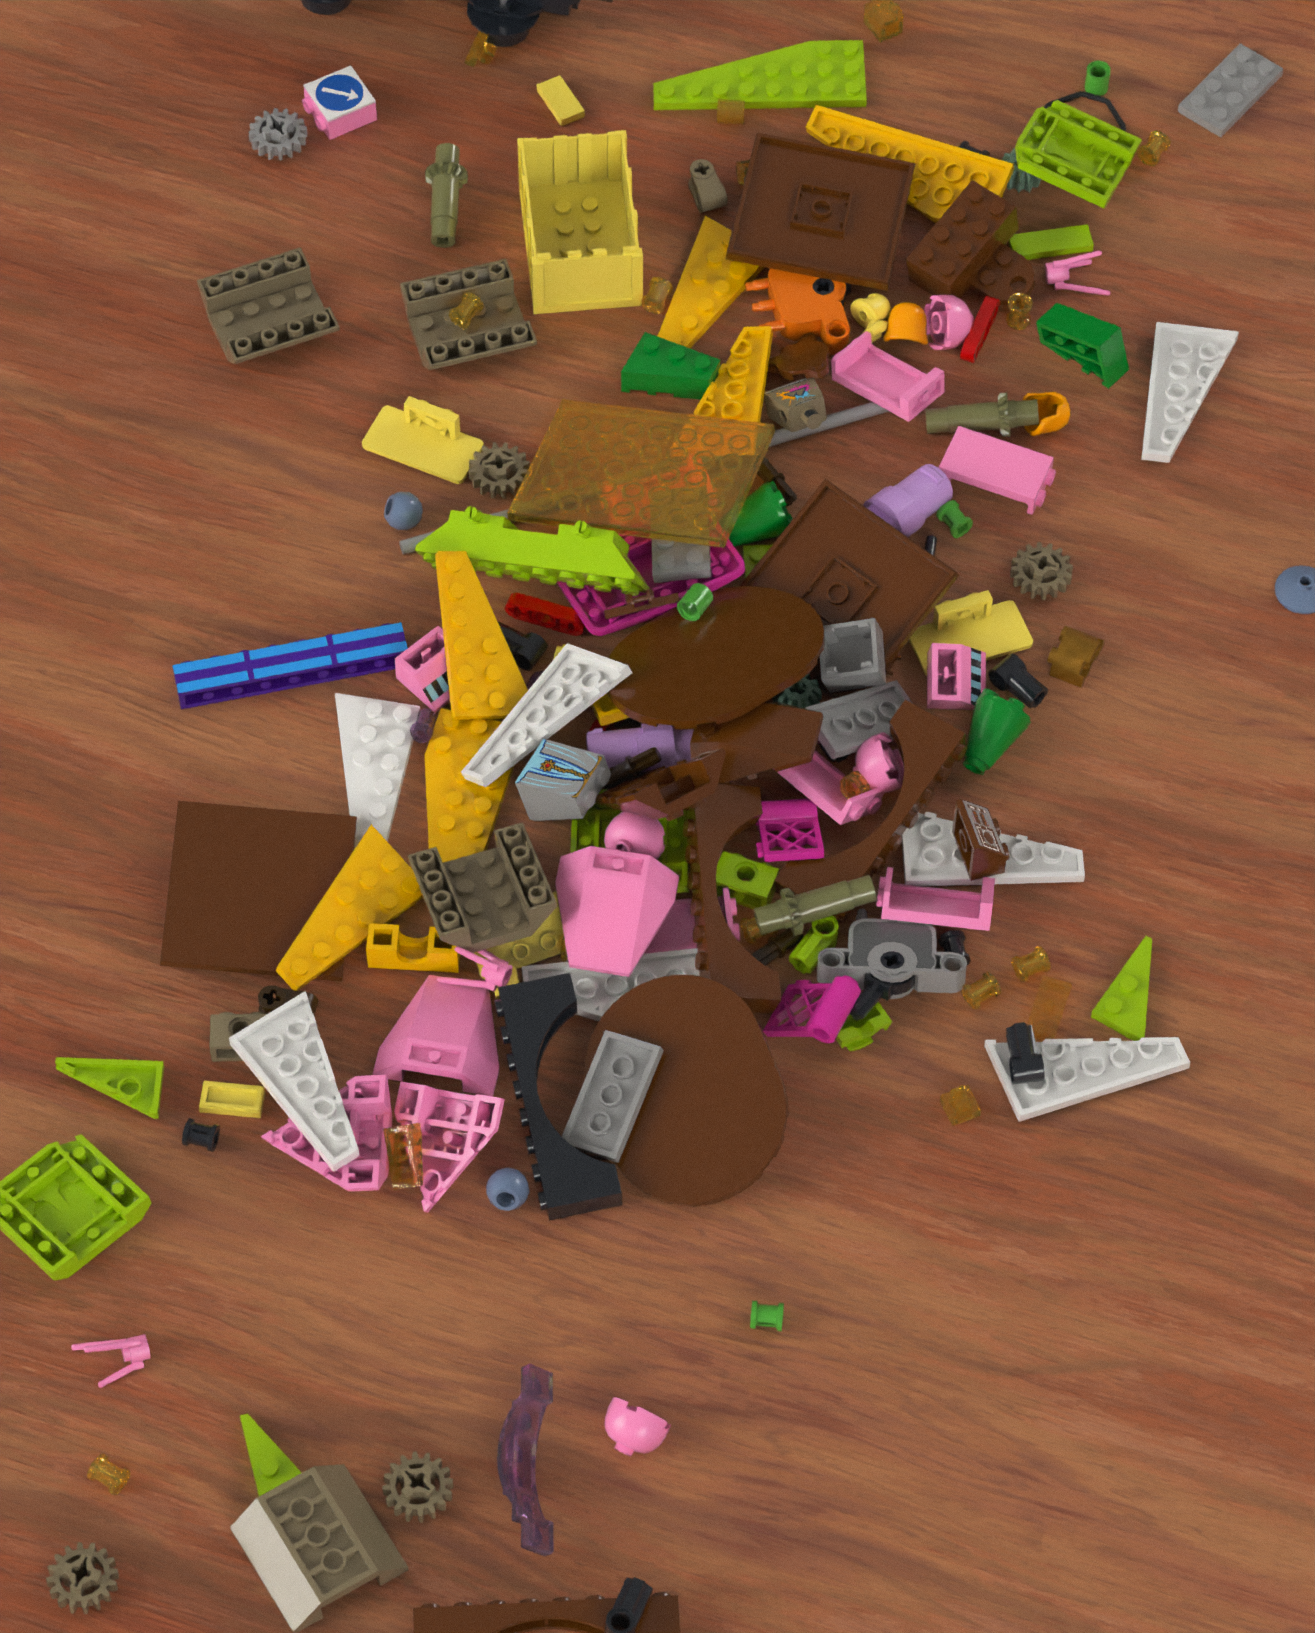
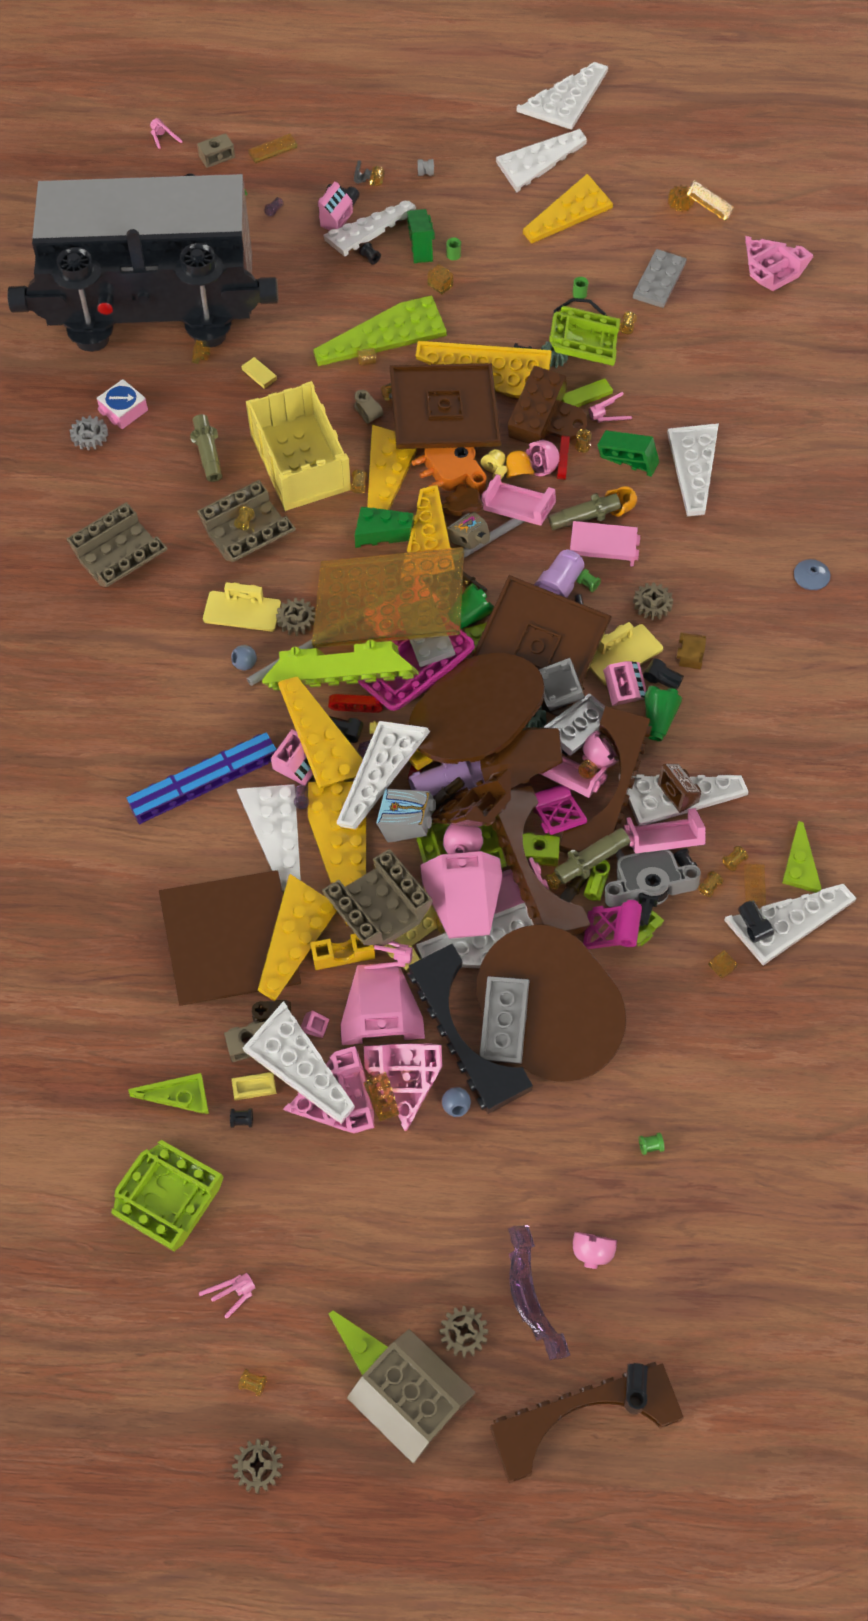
camera: 15 degrees left, 5 degrees up
reddish brown piece [603,588,679,619] -> none
bright green beam [677,583,713,621] -> none
none -> bright pink slope [301,1010,330,1038]

